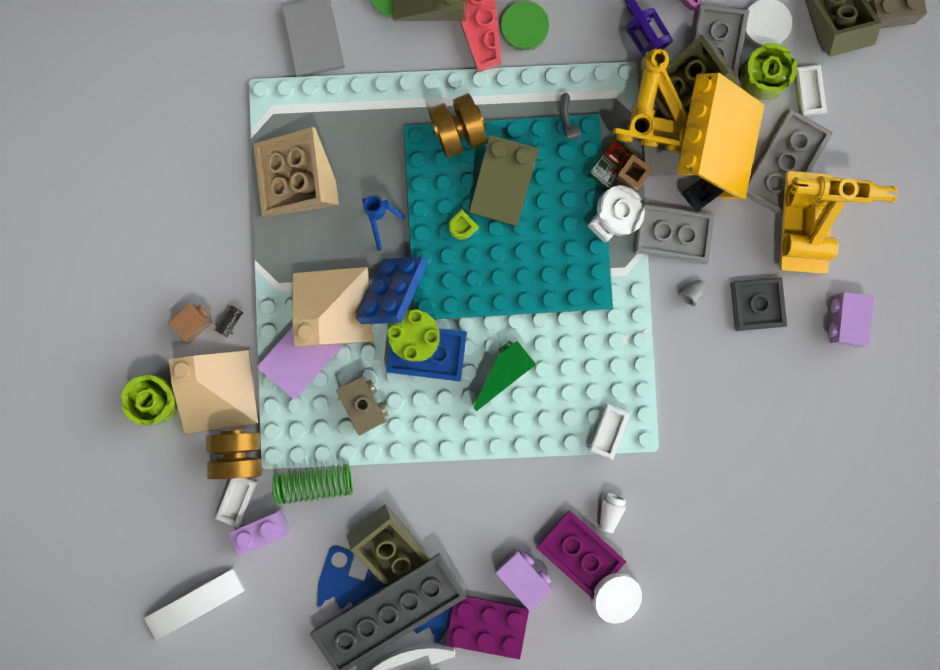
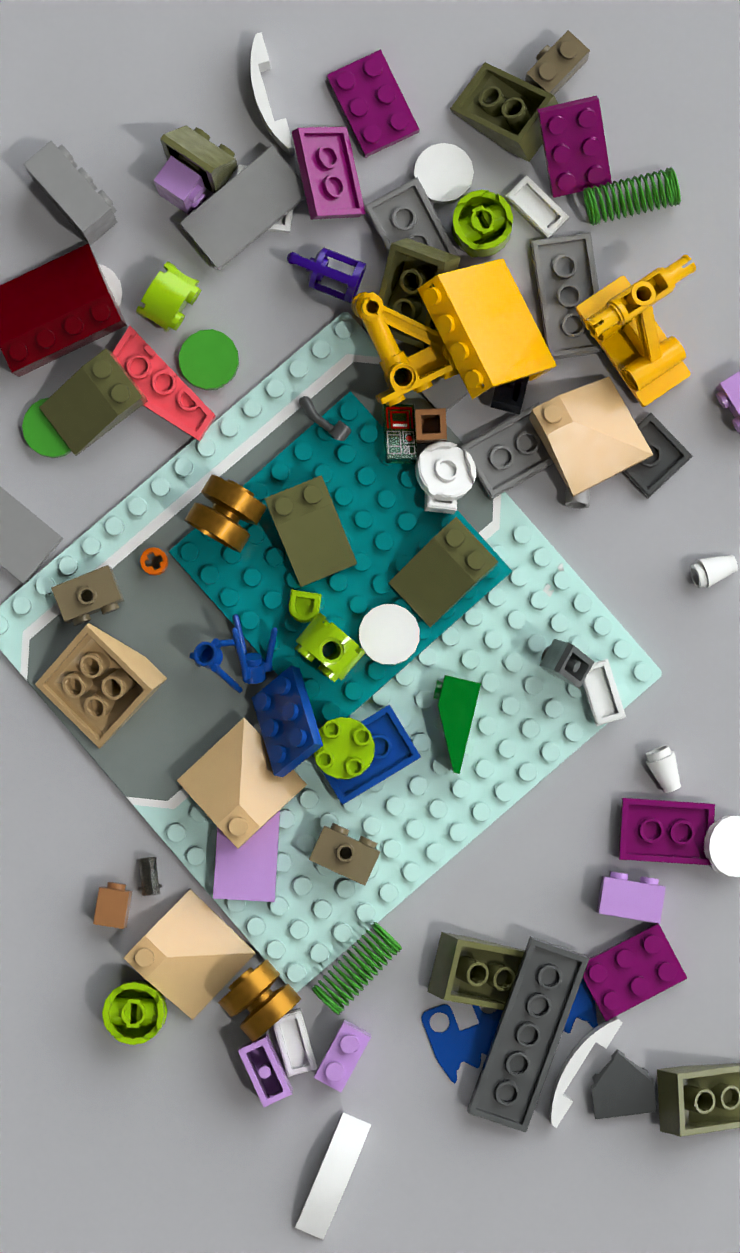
camera: 35 degrees left, 0 degrees up
none -> dark tan brick [51,565,124,626]
none -> orange bush [140,547,169,576]
none -> blue plant [232,614,278,684]
none -> lavender brick [238,1034,293,1107]
none -> lime brick [294,613,366,683]
none -> white tile [359,604,420,665]
none -> olive slope [389,517,498,628]
none -> tan slope [529,377,653,497]
none -> magenta plate [537,95,612,198]
none -> dark grey slope [539,639,594,689]
none -> bright green piece [583,167,681,226]
none -> white cone [690,554,738,588]

